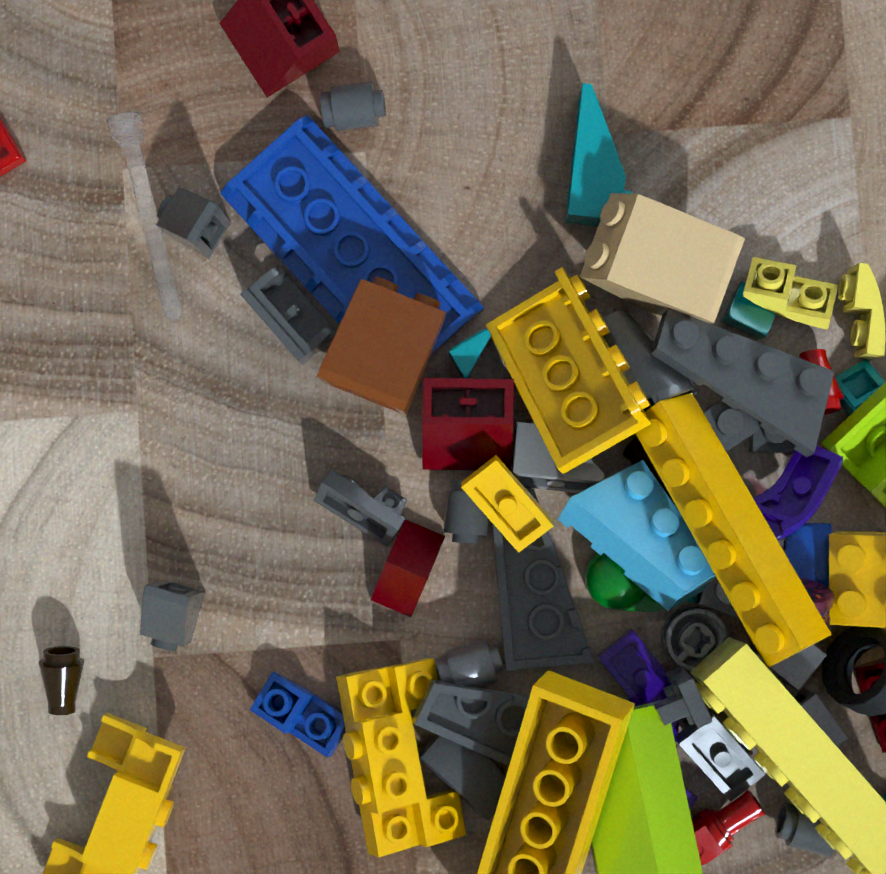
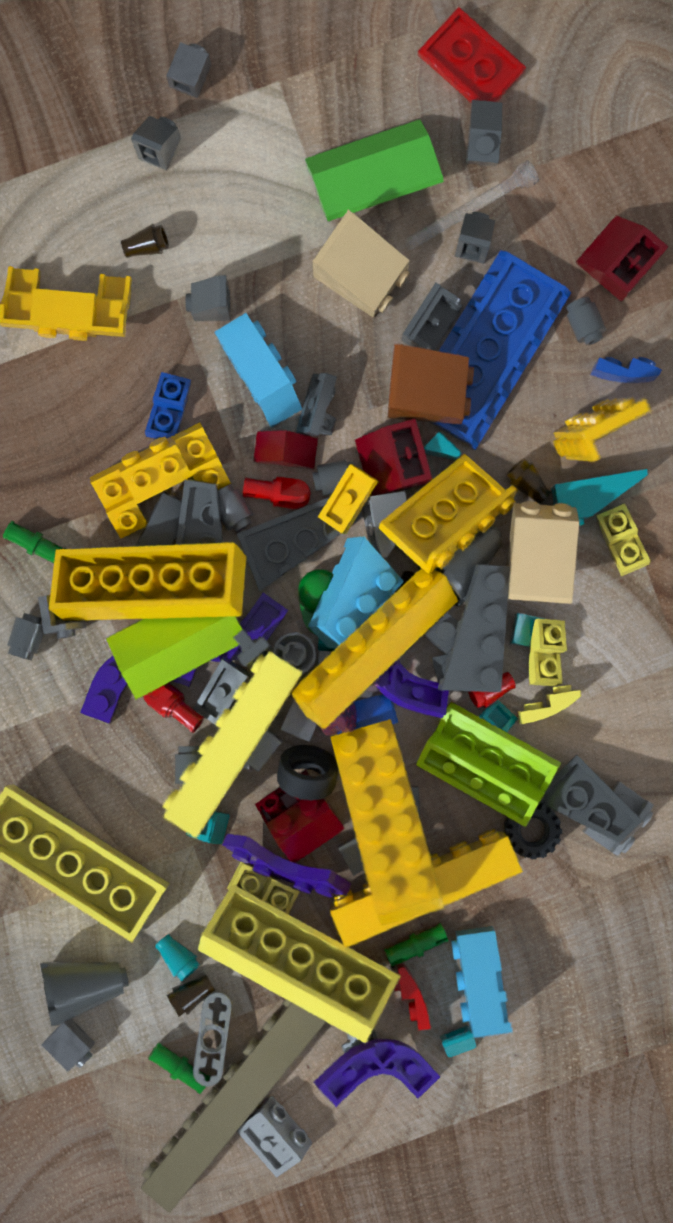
camera: 75 degrees right, 0 degrees up
none -> medium azure wedge [215,313,302,428]
none -> red arm [243,476,311,509]
none -> bright green slope [305,119,444,222]
none -> tan slope [312,210,410,318]
none -> dark grey slope [466,100,503,166]
none -> dark brown cone [506,458,551,504]
none -> yellow bracket [553,396,651,462]
none -> blue slope [590,357,662,383]
none -> light yellow slope [596,504,650,576]

